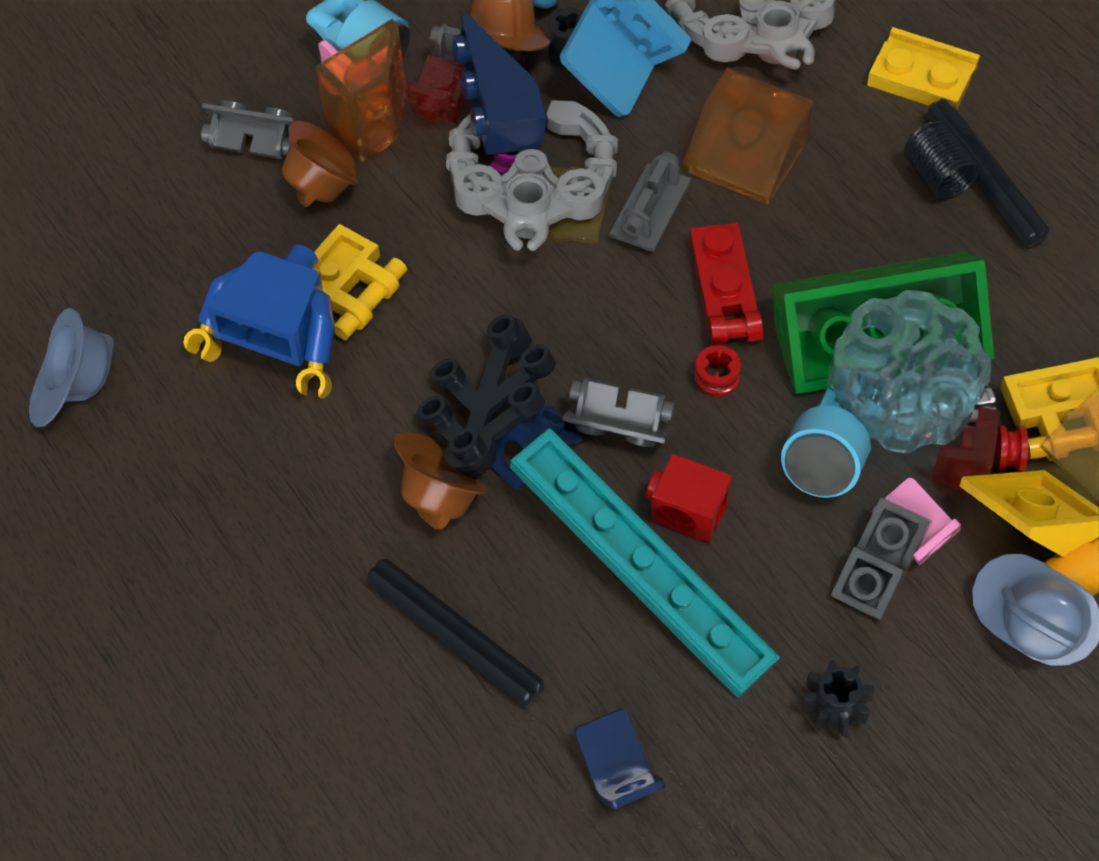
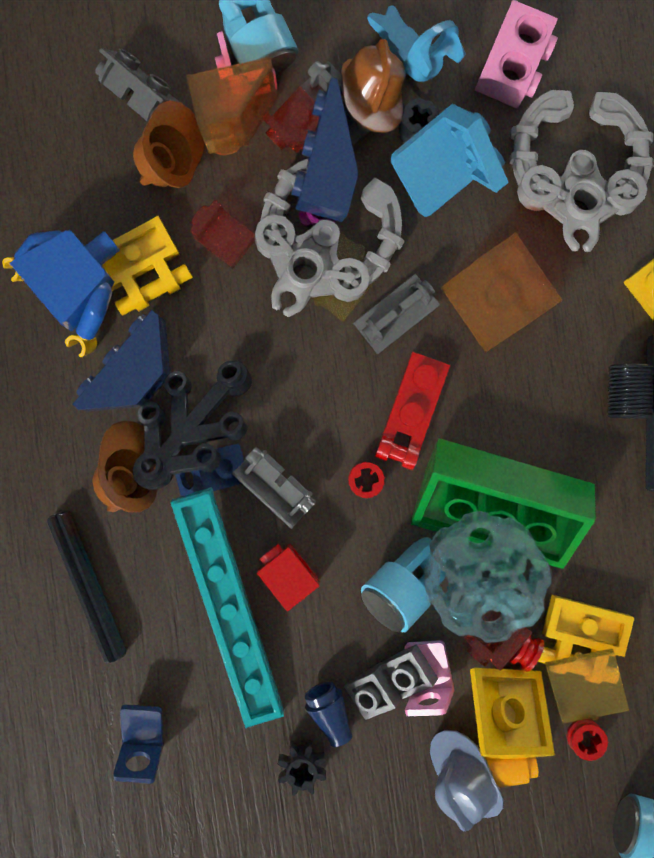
camera: 20 degrees right, 30 degrees up
none -> dark blue slope [72,310,170,411]
none -> clear red bracket [190,200,255,269]
none -> dark blue cone [305,682,353,747]

